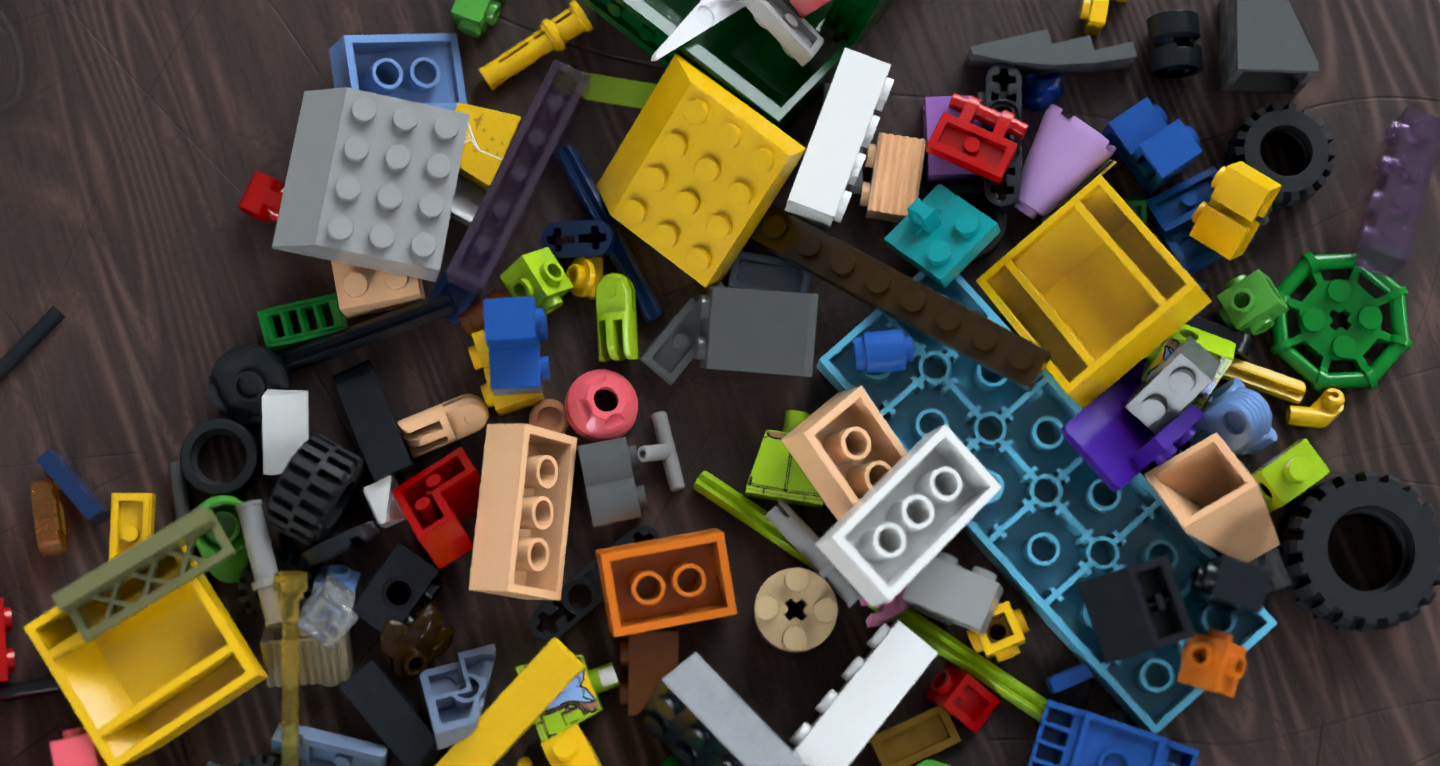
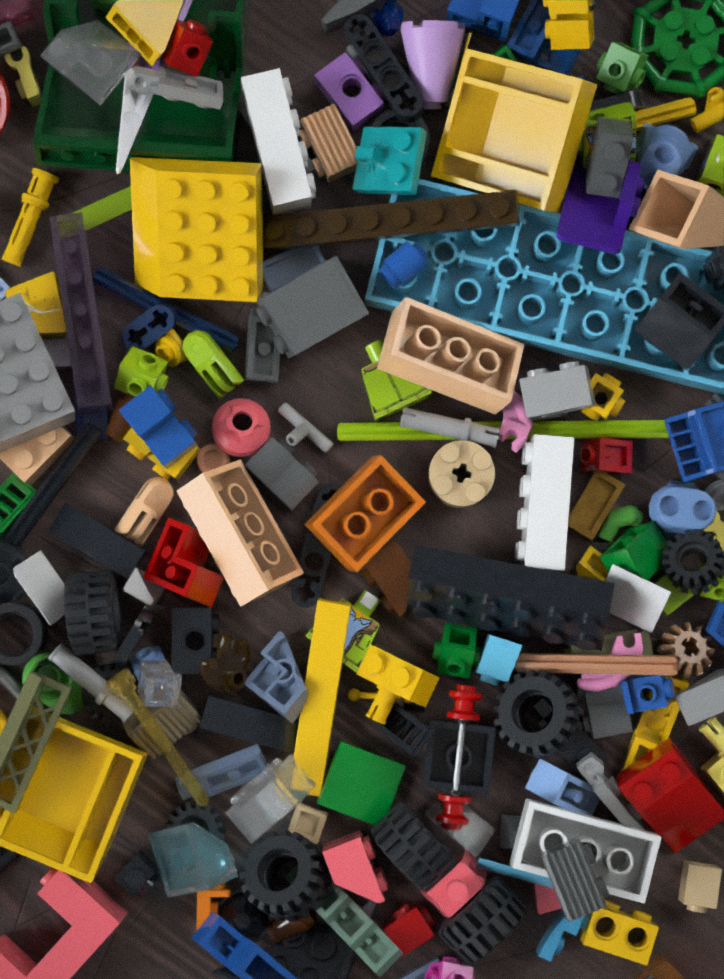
camera: 30 degrees left, 5 degrees up
white brick [815,424,1002,607] -> none
red plate [926,93,1029,184] -> none
blue tile [1044,663,1093,694] -> none

